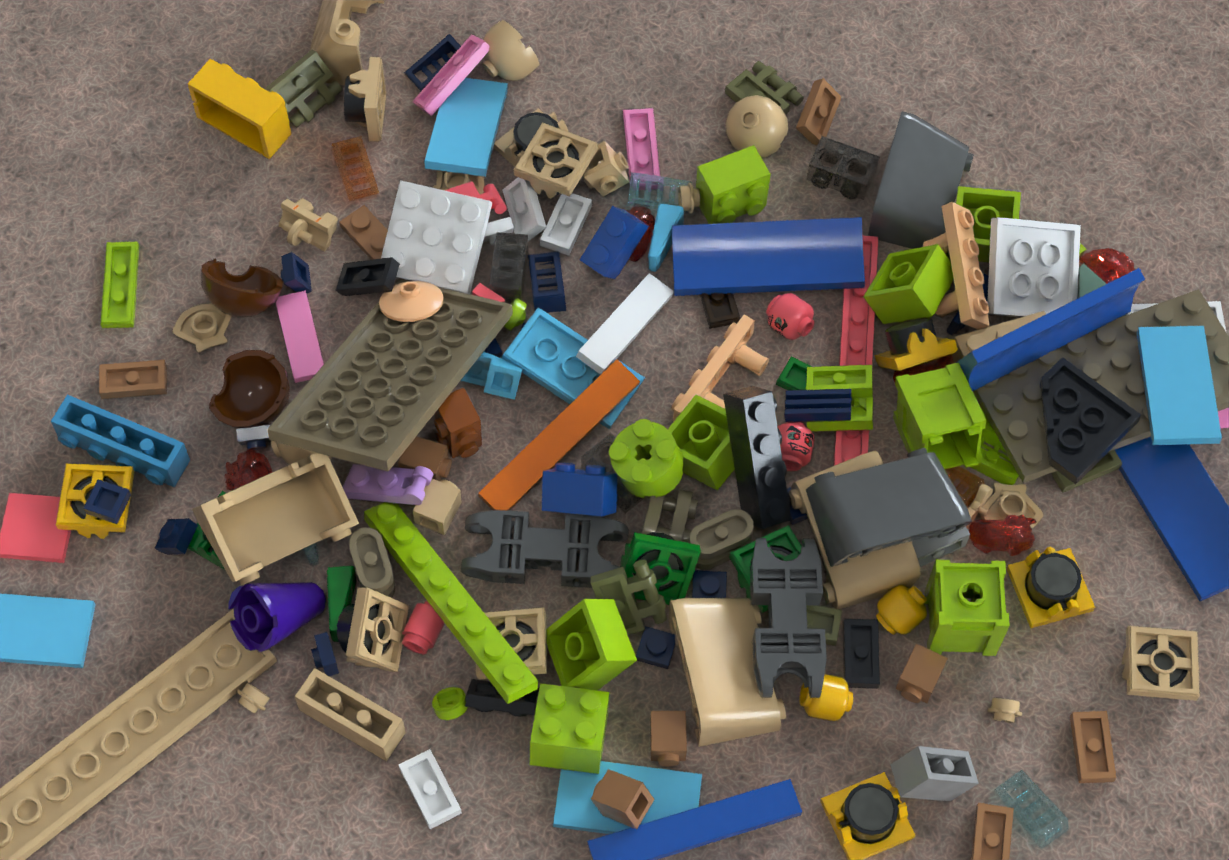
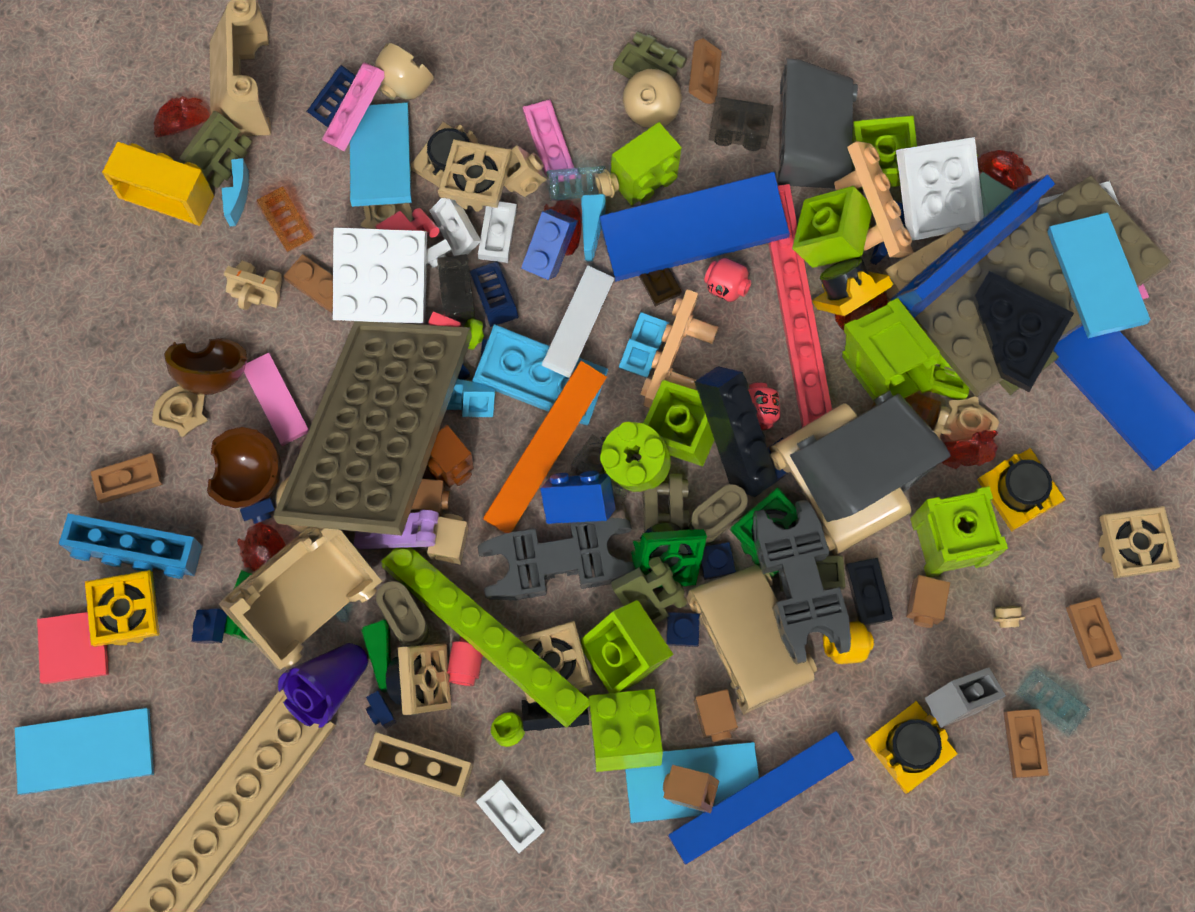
camera: 15 degrees left, 10 degrees up
dark blue plate [83,479,131,524] -> none
lime tile [100,242,139,328] -> none
tan plate [237,682,270,713] -> none
dark blue plate [281,252,312,293] -> none
black plate [336,257,400,296] -> none
tan piece [344,57,387,141] -> none
light nougat dish [379,281,443,322] -> none
green tile [776,356,812,390] -> none
dark blue tile [784,389,852,422] -> none
lime slope [806,365,873,431] -> none
yellow head [876,585,927,635] -> none
none -> clear red hat [154,96,210,137]
none -> medium azure slope [222,158,249,226]
none -> medium azure slope [619,312,669,378]

